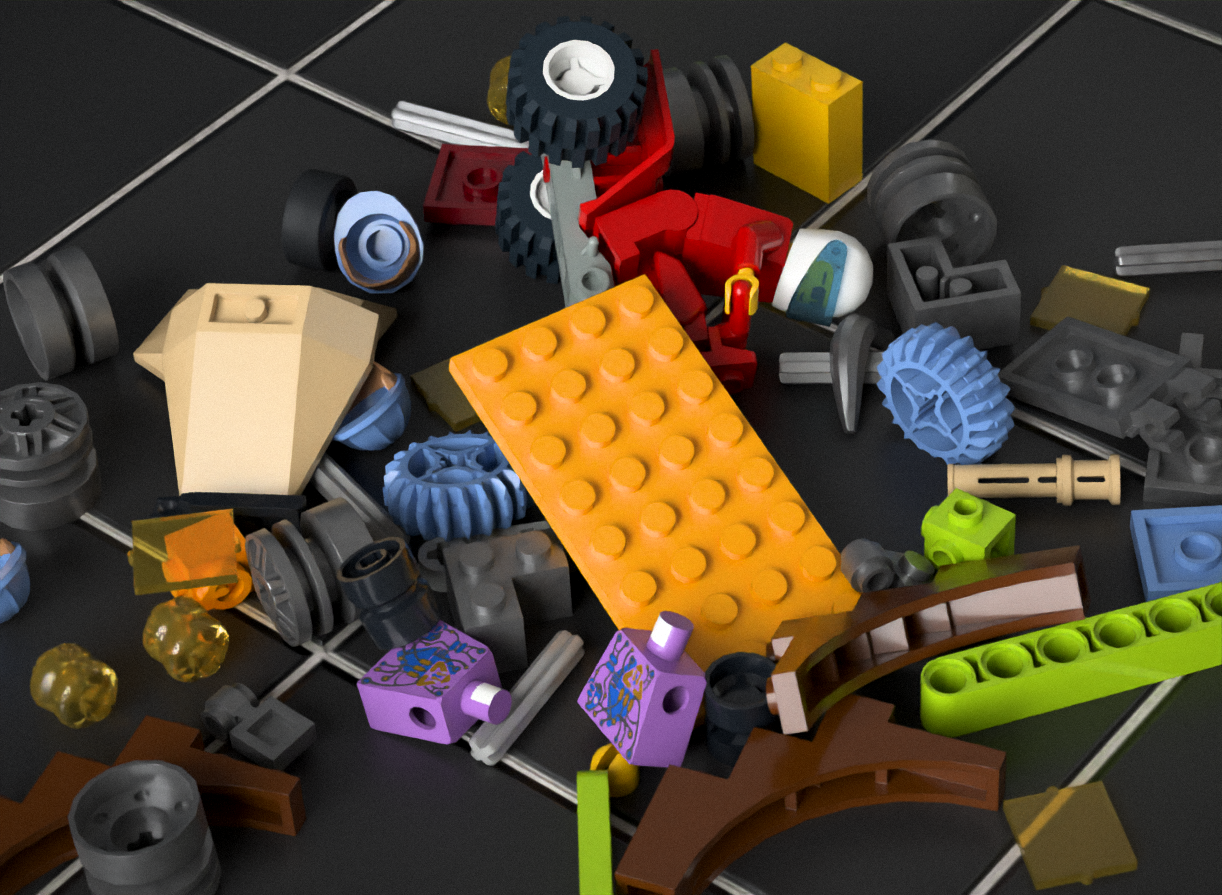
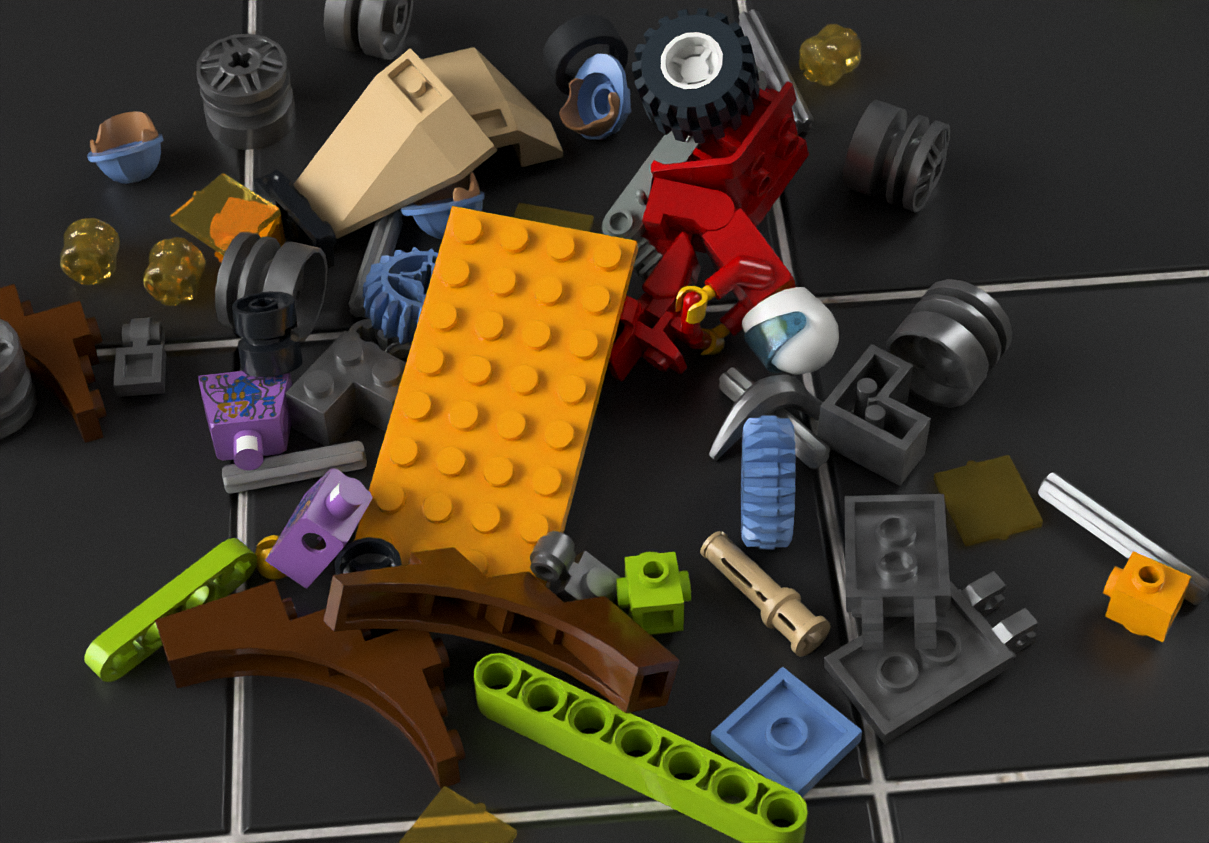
camera: 45 degrees right, 10 degrees up
yellow brick [751,42,863,204] -> none

